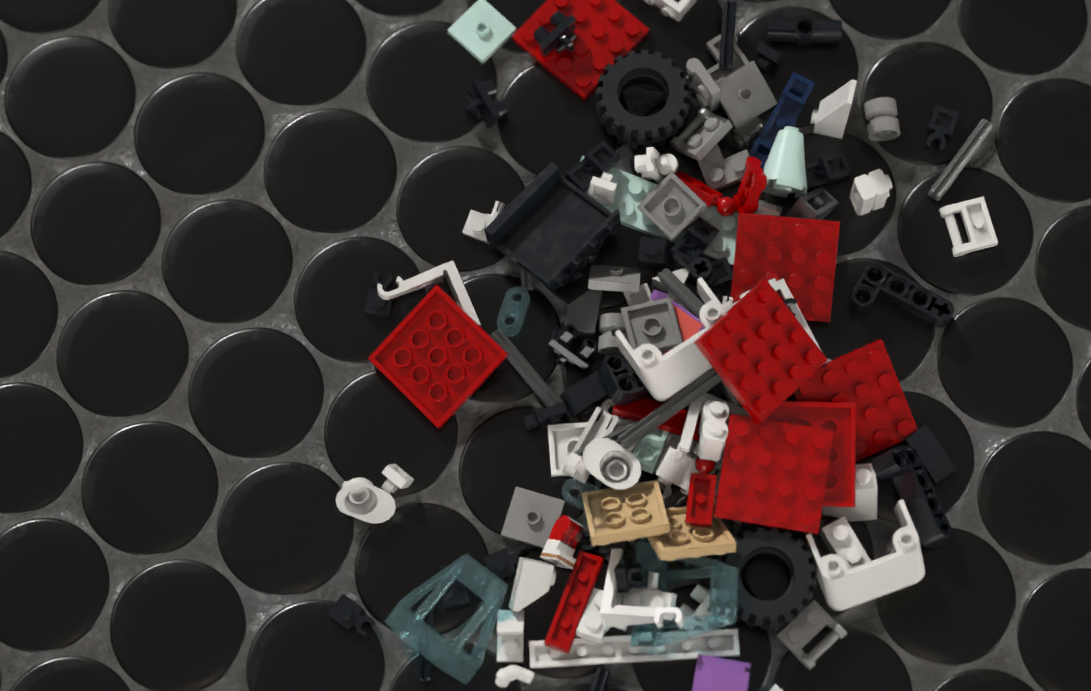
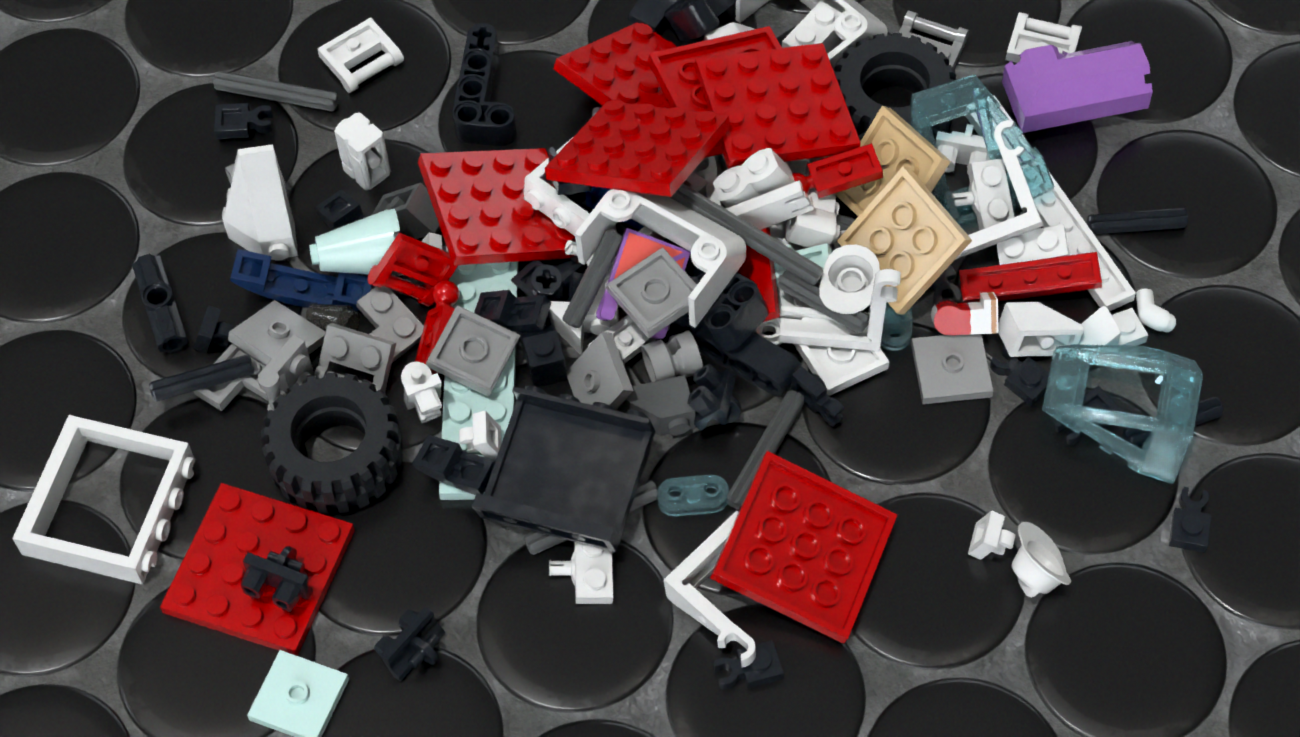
camera: 115 degrees left, 15 degrees down
black tile [614,558,645,593] -> none

